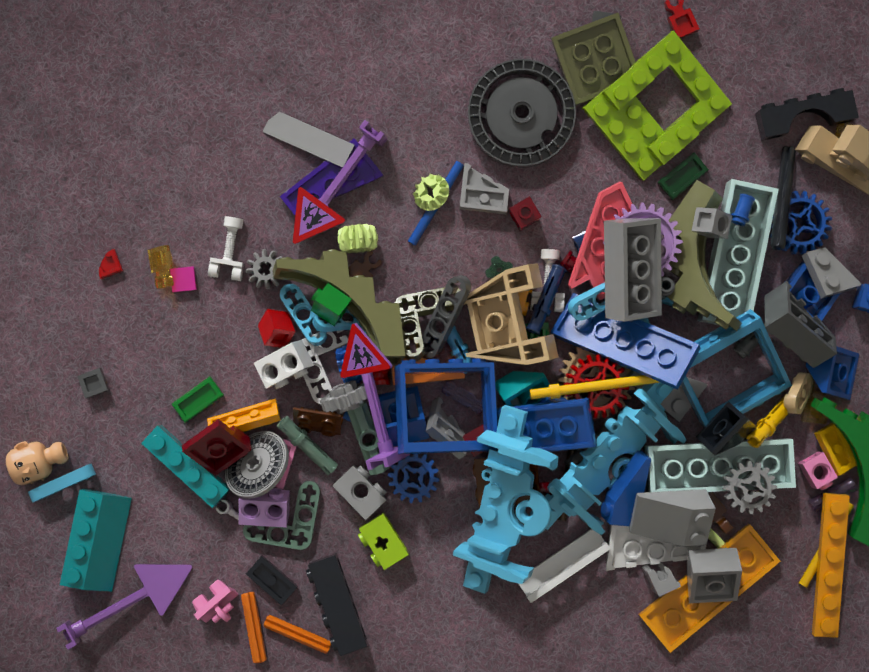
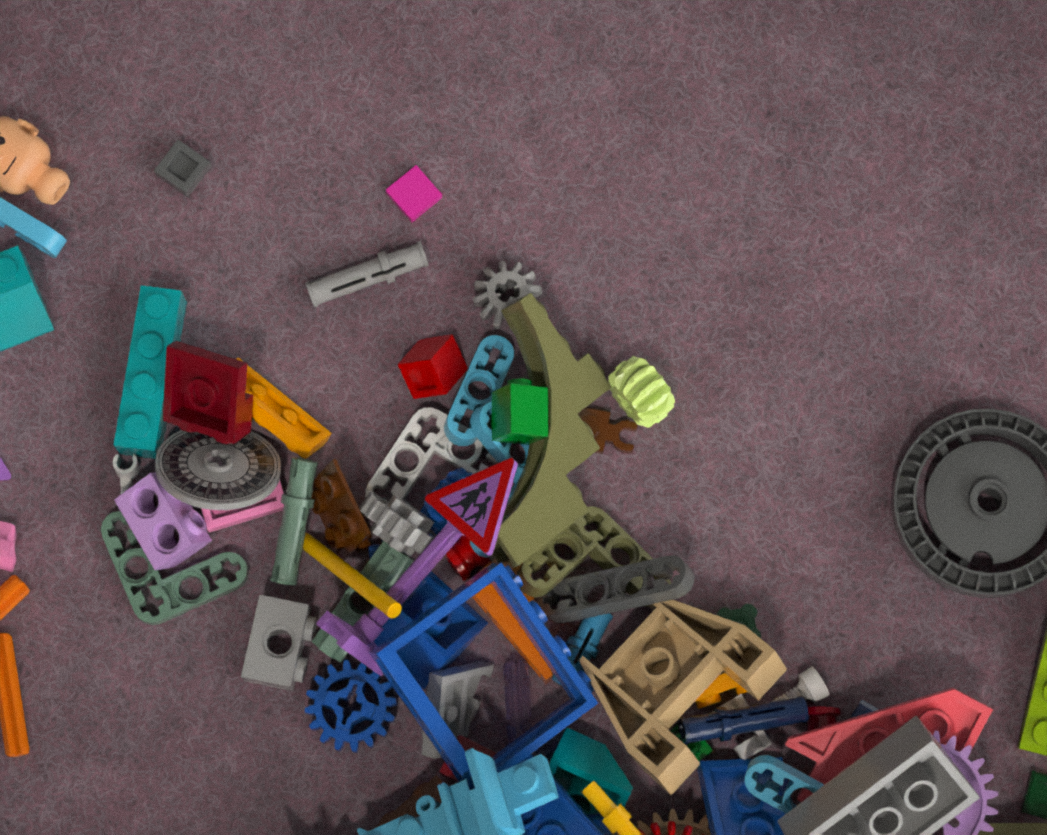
camera: 55 degrees right, 10 degrees down
red tile [99,249,123,279] -> none
clear yellow plate [148,245,174,289] -> none
green tile [172,376,224,423] -> none
white bar [208,216,244,281] -> none
black plate [246,555,298,606] -> none
white brick [254,340,314,389] -> none
light grey sticker [263,112,354,167] -> none
dark purple wing [280,138,384,215] -> none
medium lavender piece [293,120,387,244] -> none
black brick [306,553,368,656] -> none
lime brick [358,512,409,570] -> none
blue bar [408,161,464,246] -> none
yellowish green gear [412,174,449,211] -> none
light grey wing [459,163,509,215] -> none
dark red brick [508,196,542,231] -> none
none -> yellow bar [303,533,402,619]
none -> light grey pin [305,241,429,307]

